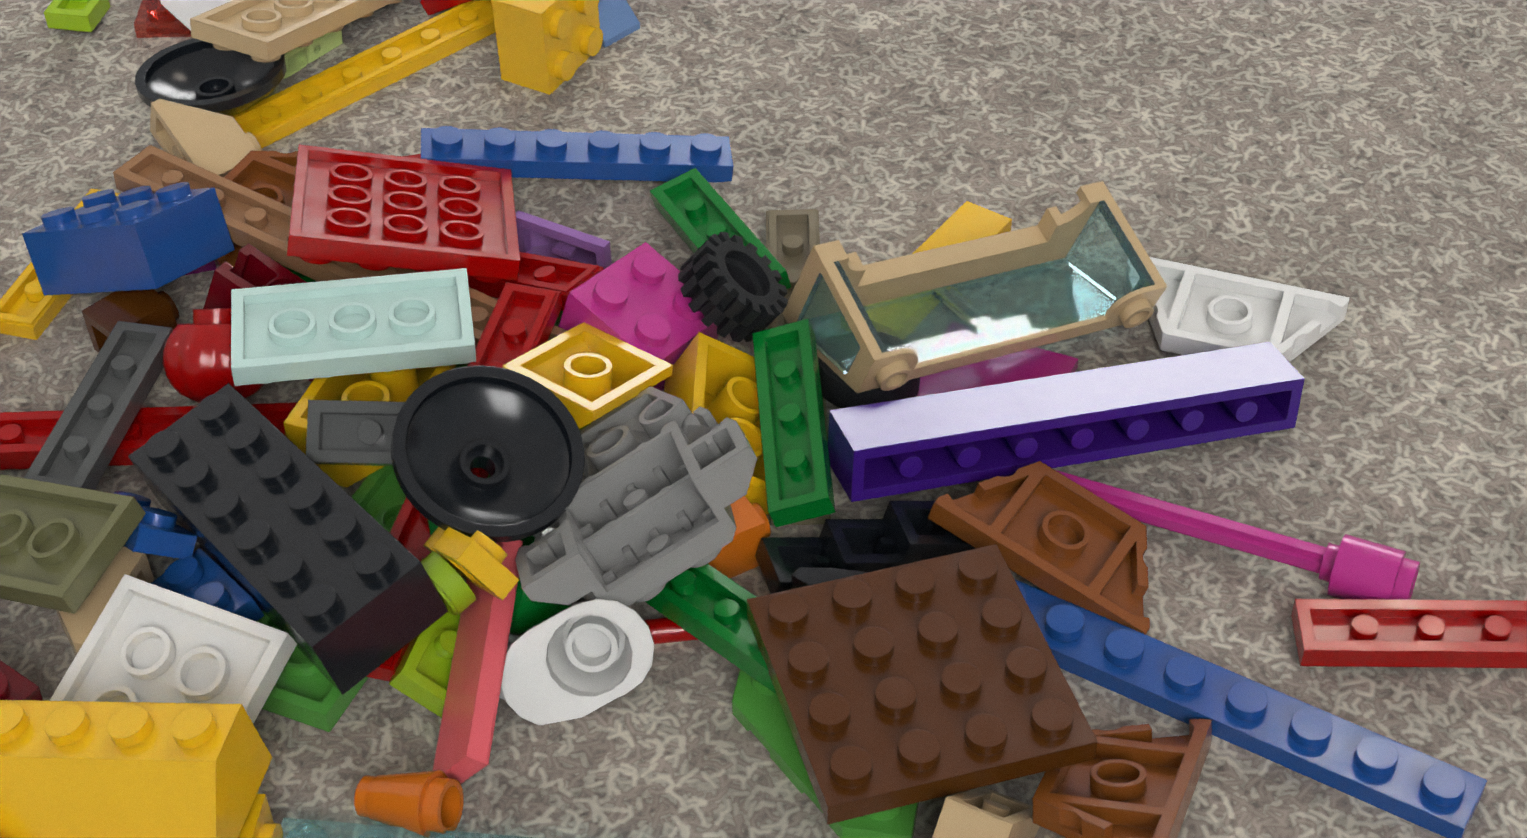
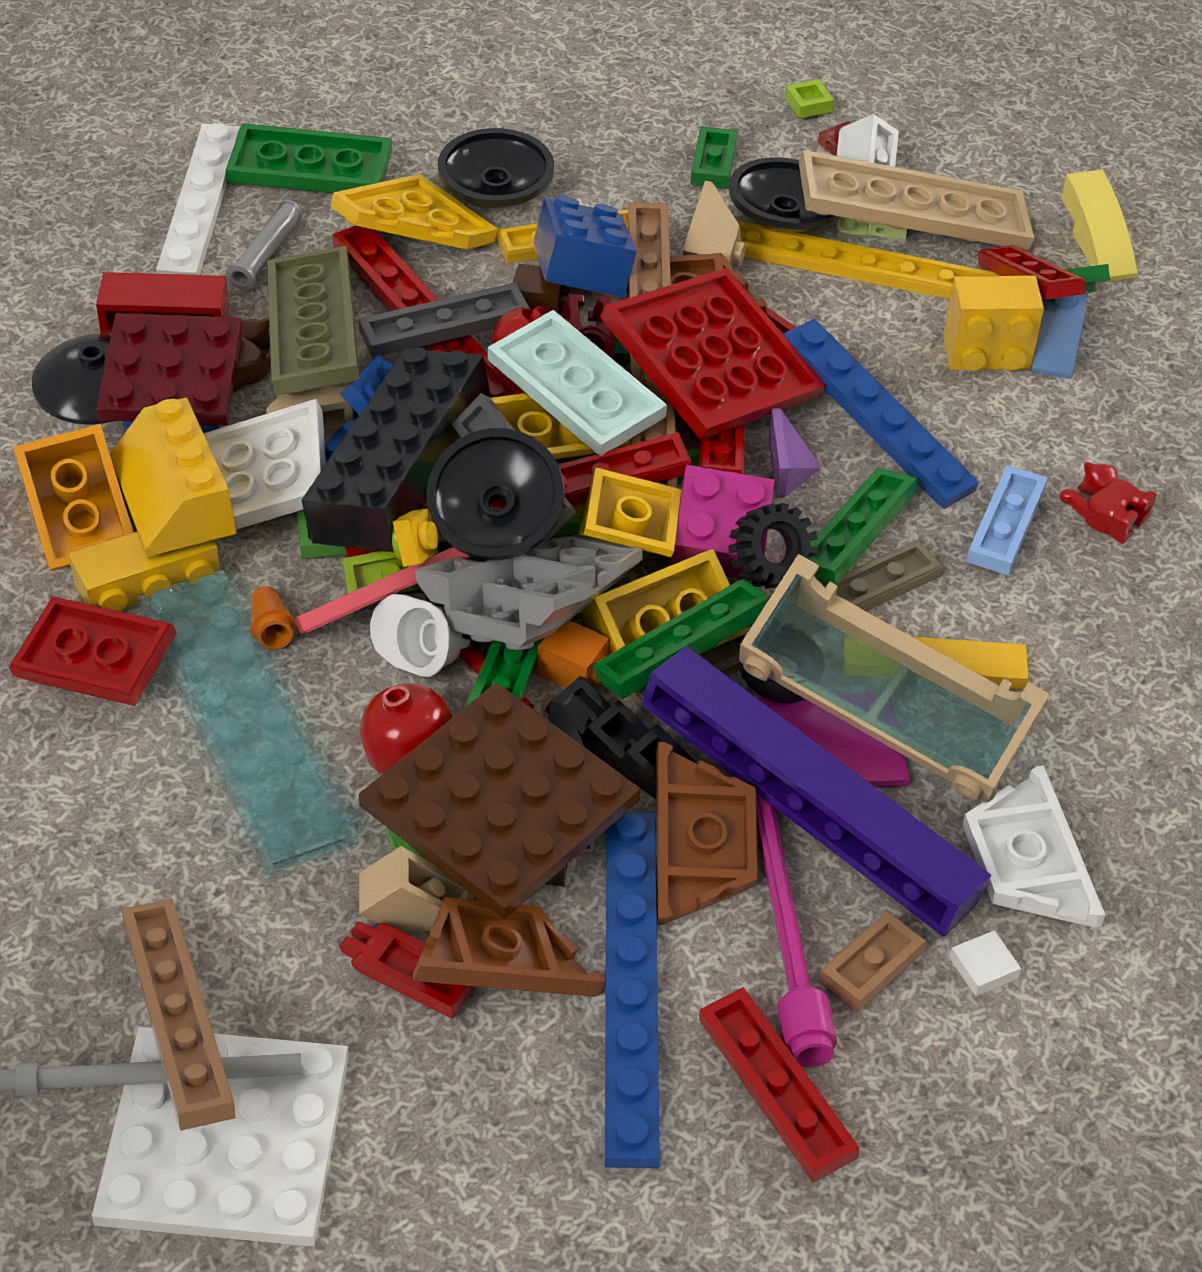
camera: 55 degrees right, 5 degrees up
none -> red cylinder [359,683,453,774]
none -> green plate [690,126,738,189]
none -> medium nougat plate [819,911,926,1012]
none -> white tile [949,930,1021,996]
none -> light blue plate [966,465,1048,576]
none -> red animal [1059,462,1157,544]

